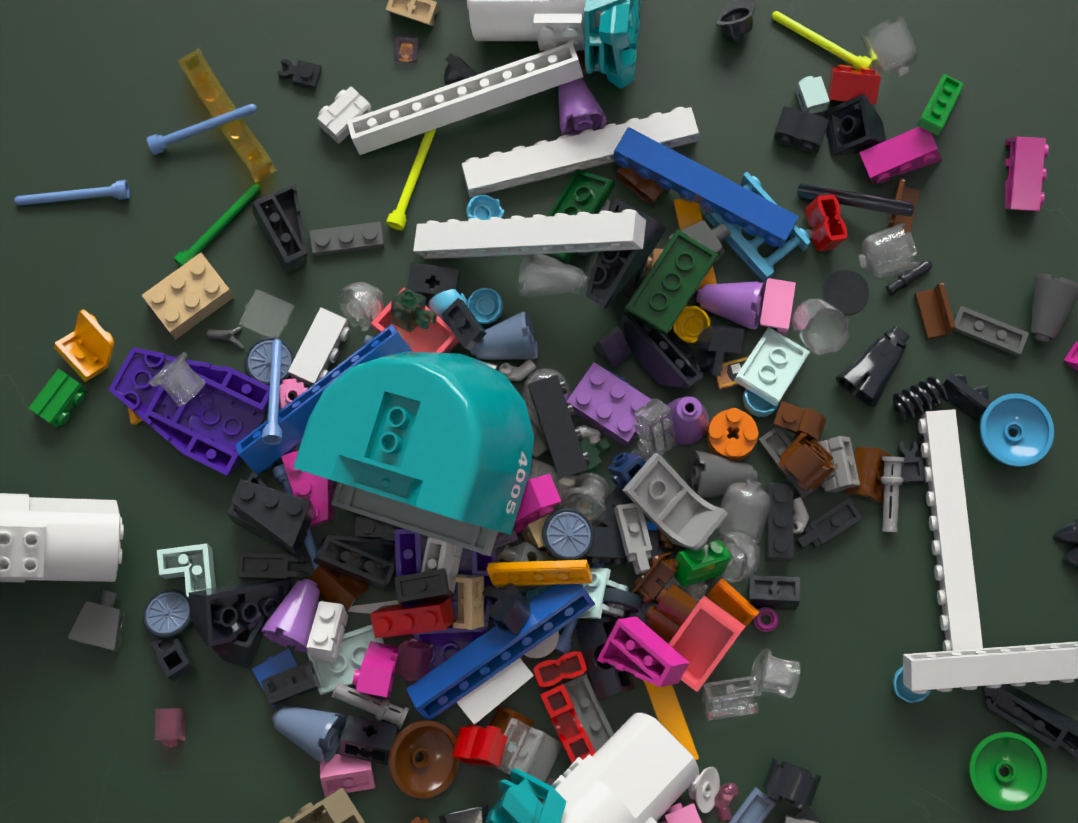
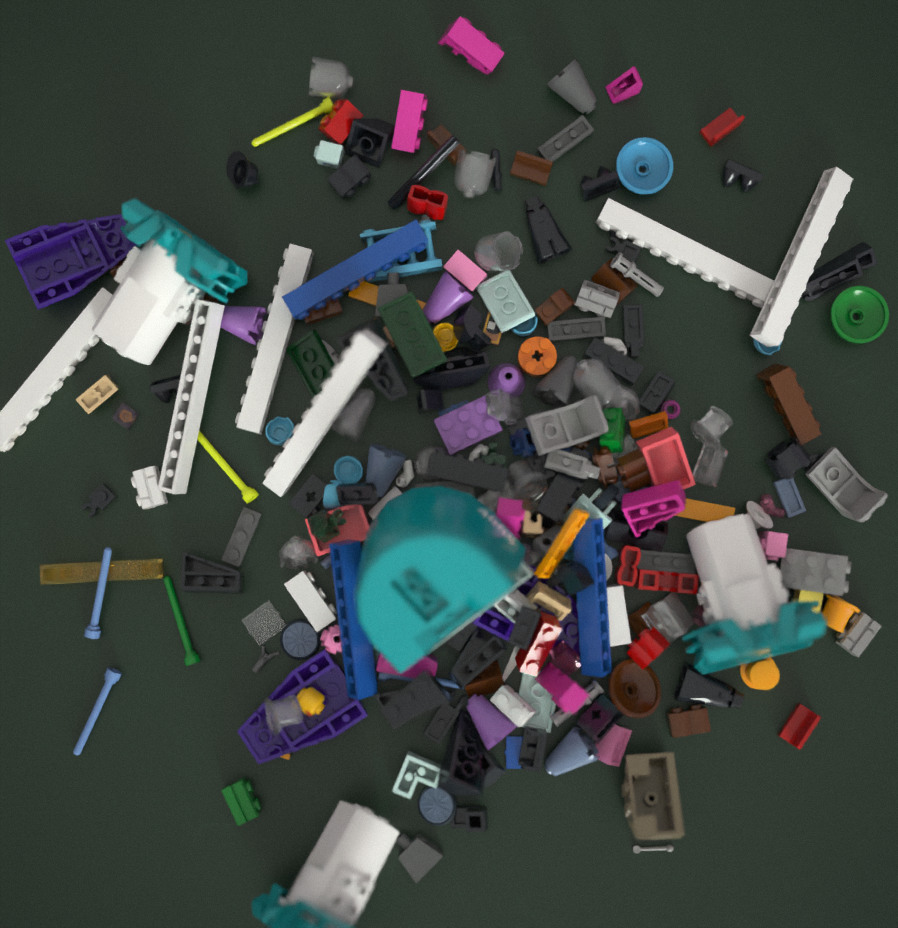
camera: 55 degrees left, 10 degrees up
light orange bracket [54,309,114,382] -> none
tan brick [142,253,234,340] -> none
clear pink brick [155,708,186,746] -> none
medium blue piece [262,339,283,445] -> none
sand blue wheel [542,508,594,561] -> none
reddish brown brick [778,433,838,491] -> none
black sticker [823,270,869,314] -> none
black piece [892,376,948,424] -> none
green tile [917,74,964,136] -> none
none -> yellow head [296,687,326,716]
none -> reddish brown wedge [755,364,821,445]

